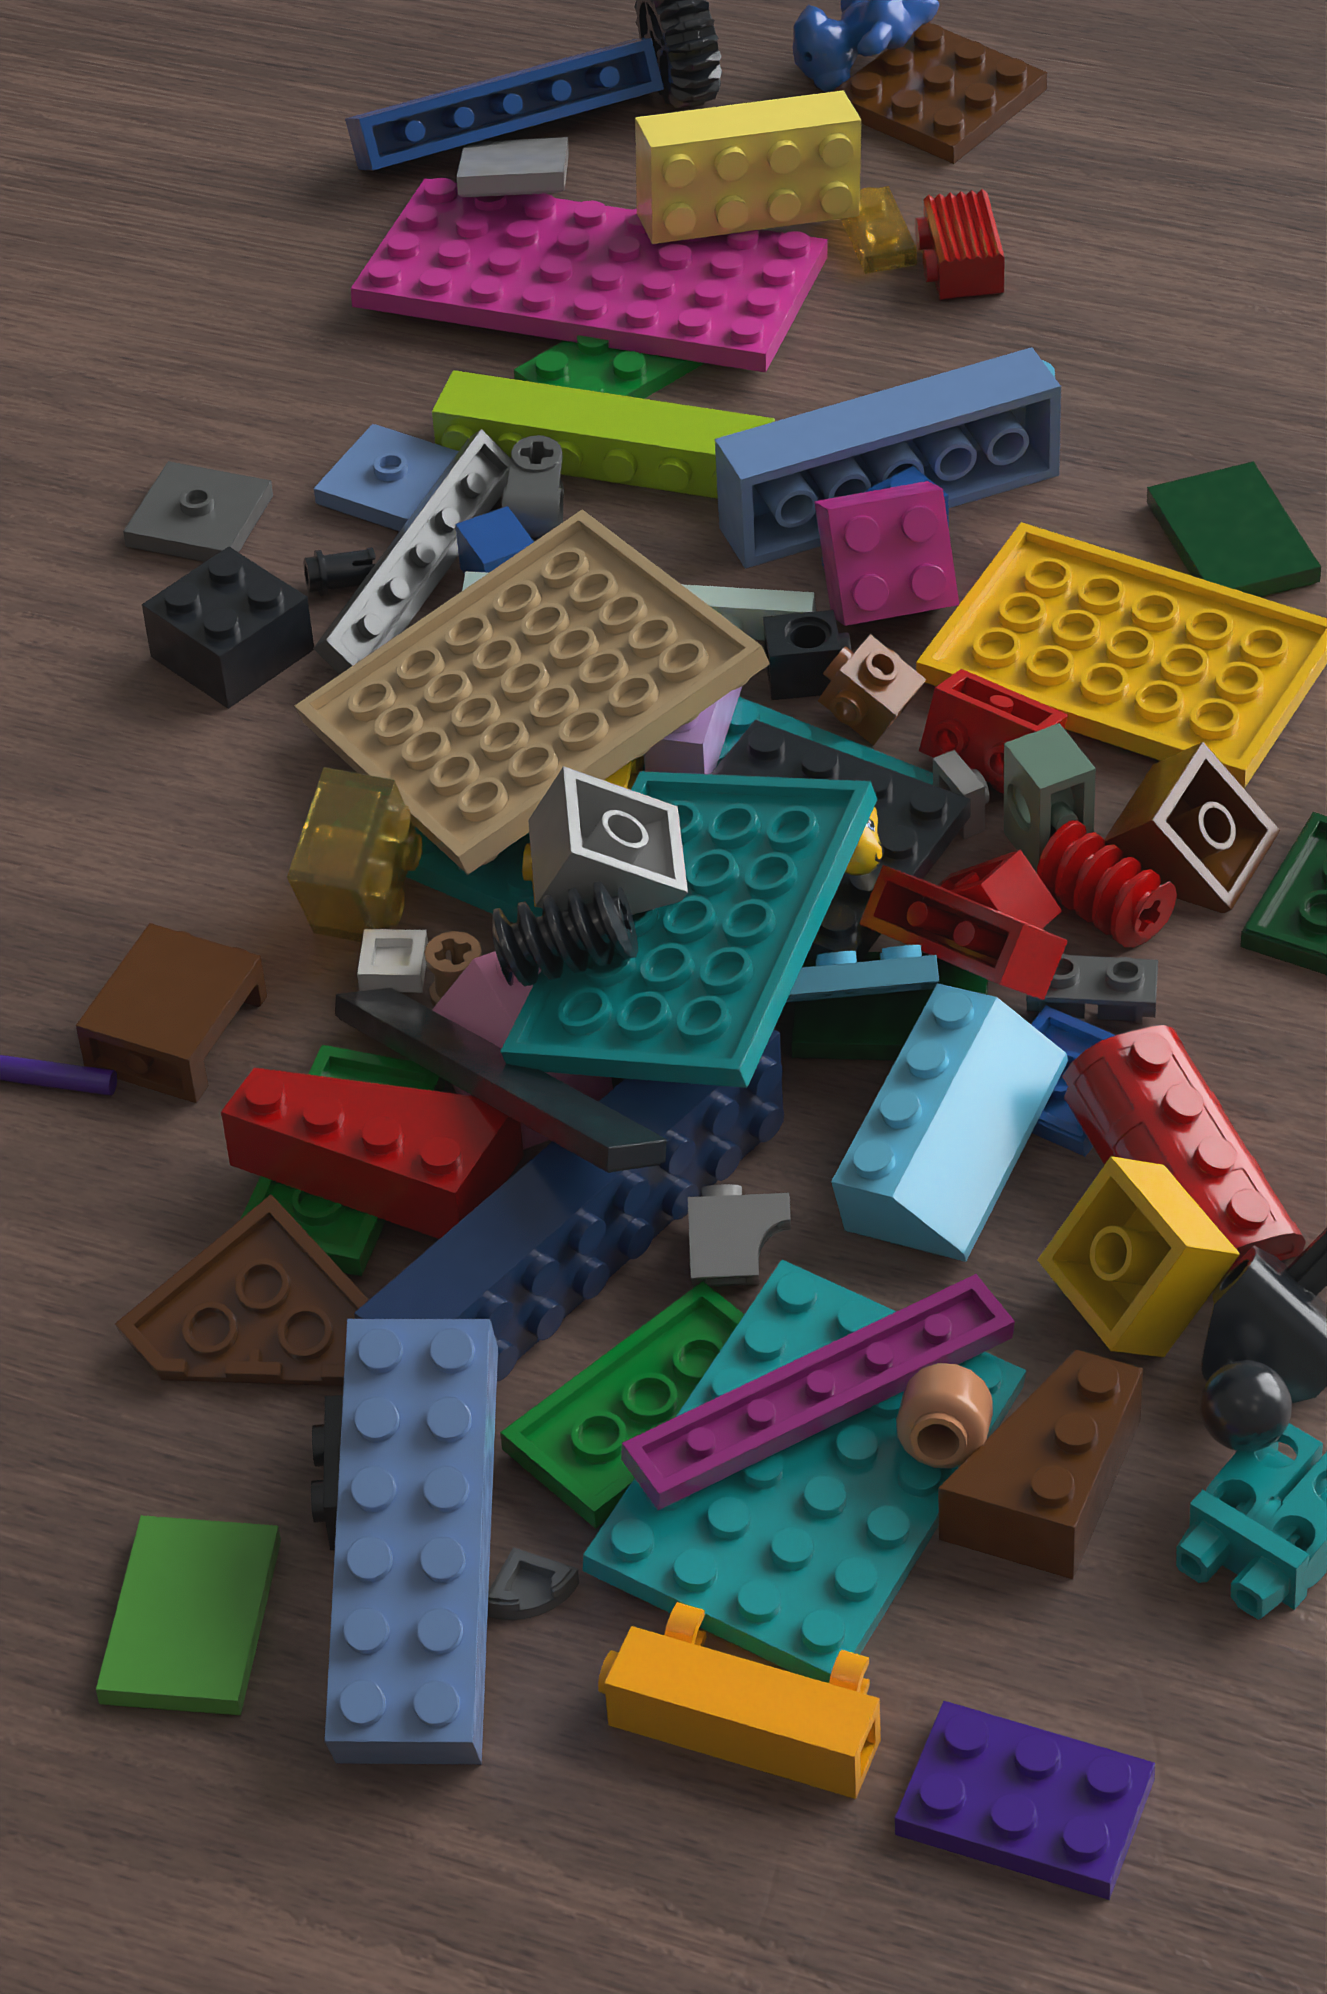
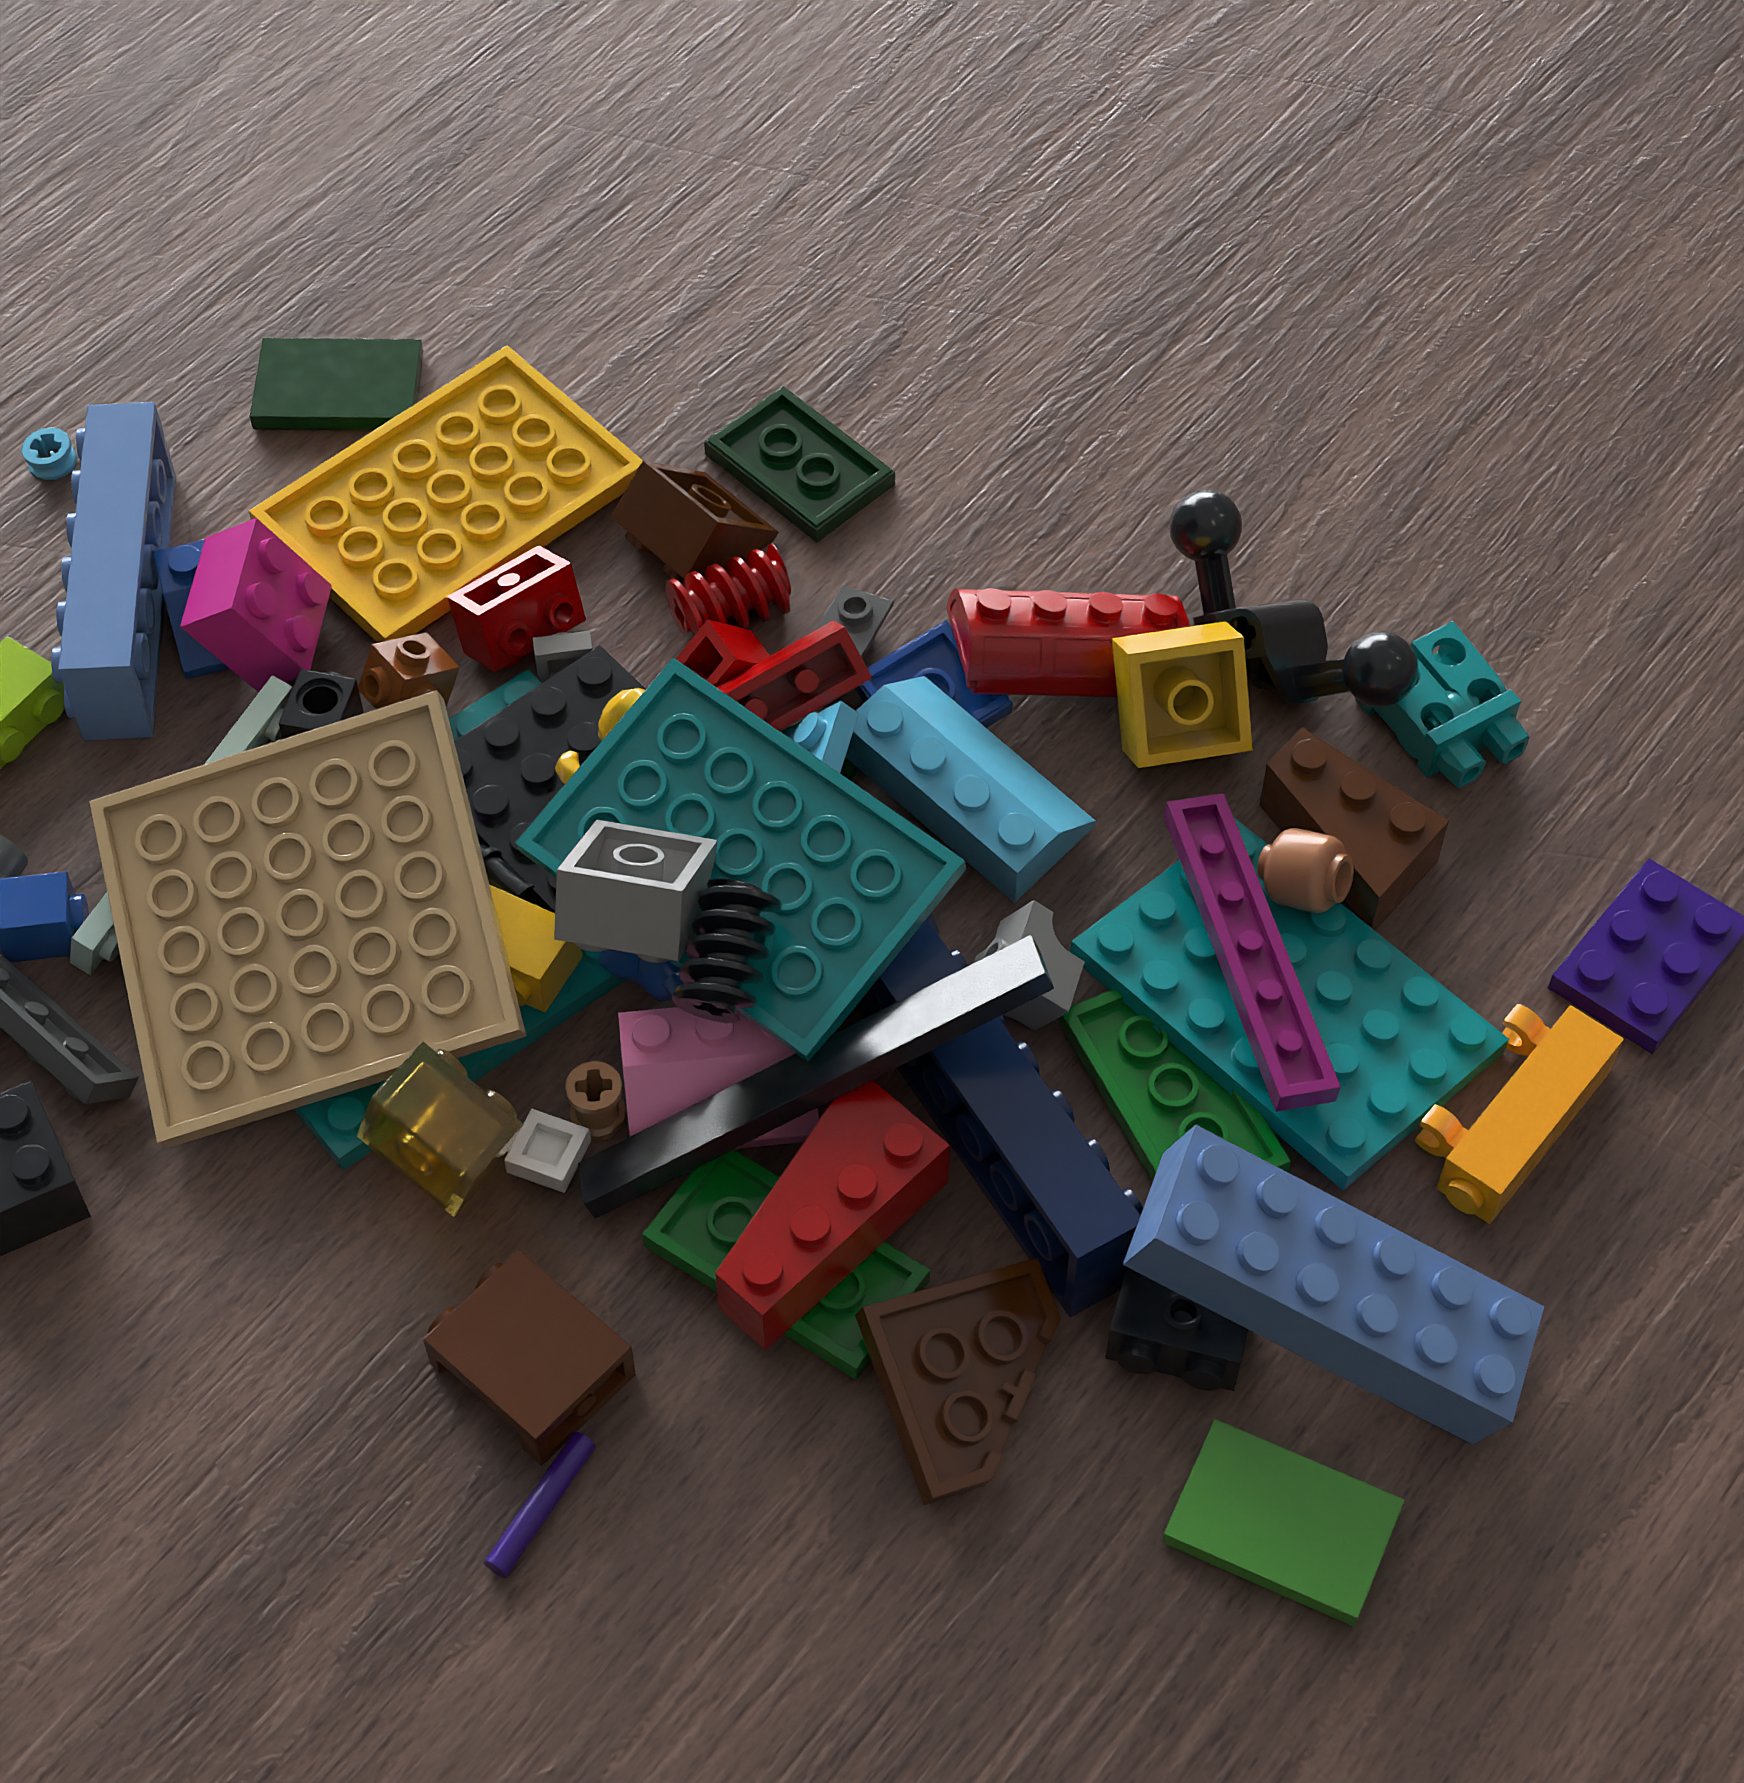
camera: 75 degrees left, 10 degrees up
sand green brick [1004,723,1096,873] -> none

